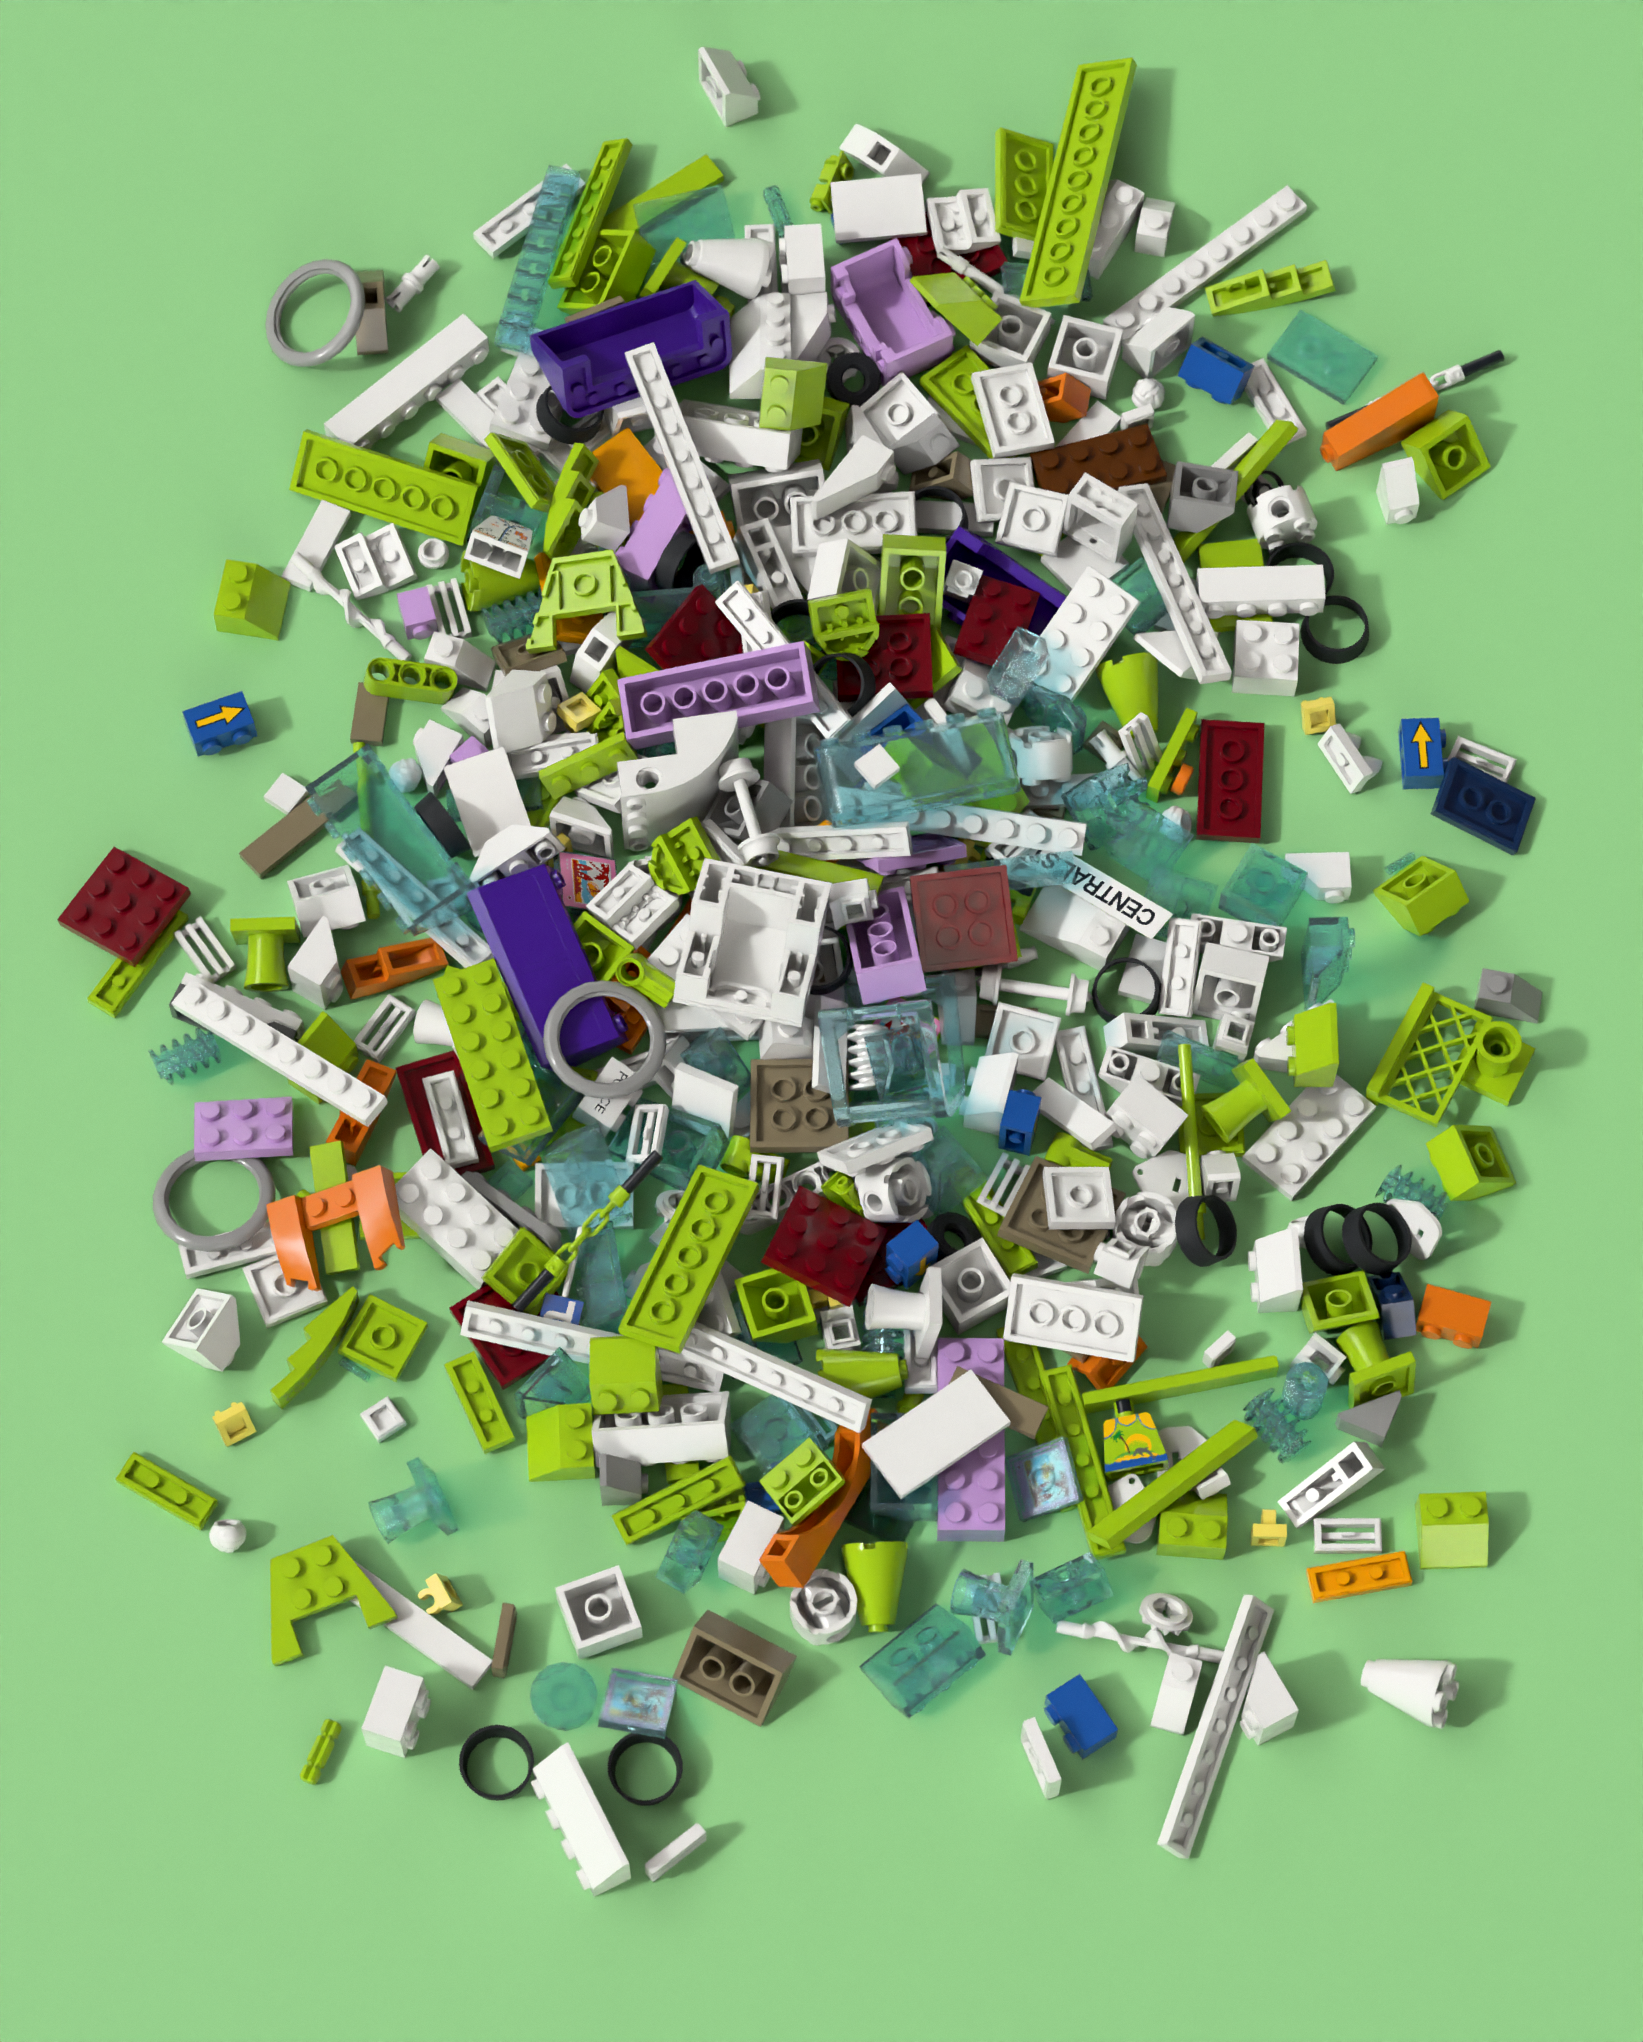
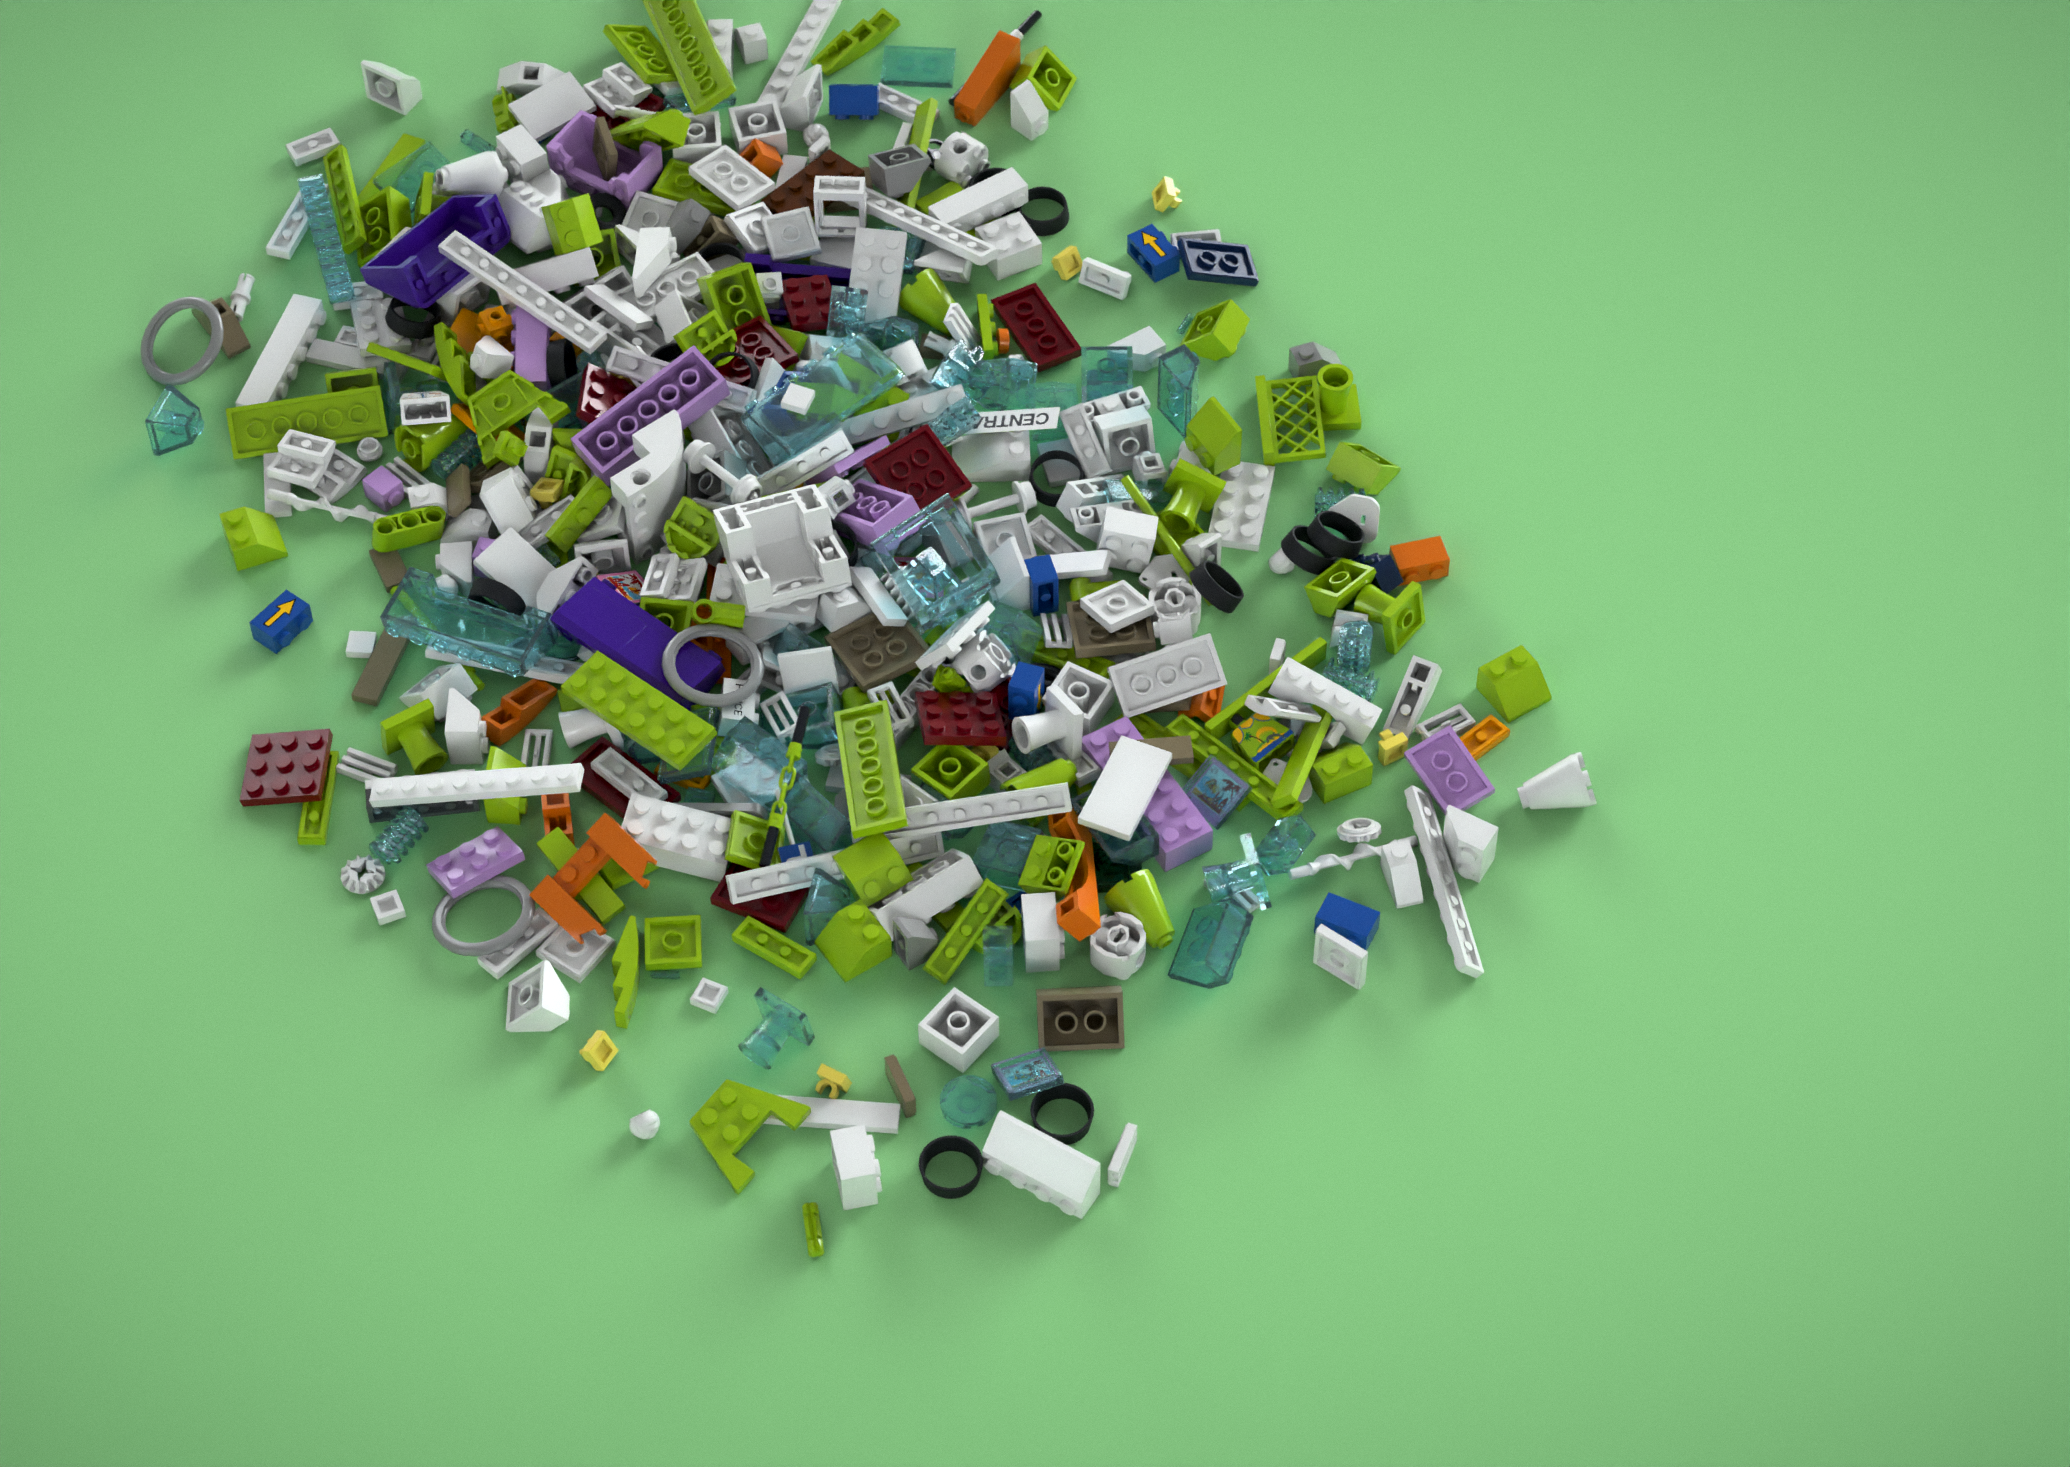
camera: 30 degrees left, 15 degrees down
lime tile [115,1451,219,1531] -> none
white slope [1248,1227,1303,1313] -> none
light grey slope [1335,1391,1402,1447] -> none
none -> clear light blue slope [145,384,204,456]
none -> white slope [267,429,336,489]
none -> white plate [286,128,340,167]
none -> white gear [340,855,385,894]
none -> white plate [370,889,406,926]
none -> dark tan tile [446,464,471,518]
none -> light orange brick [475,305,514,345]
none -> lime tile [492,430,528,466]
none -> white tile [583,284,654,331]
none -> dark tan tile [592,116,618,182]
none -> light yellow tile [1152,176,1182,212]
none -> white slope [1244,695,1322,723]
none -> white arch [1268,657,1383,745]
none -> lavender plate [1404,725,1495,816]

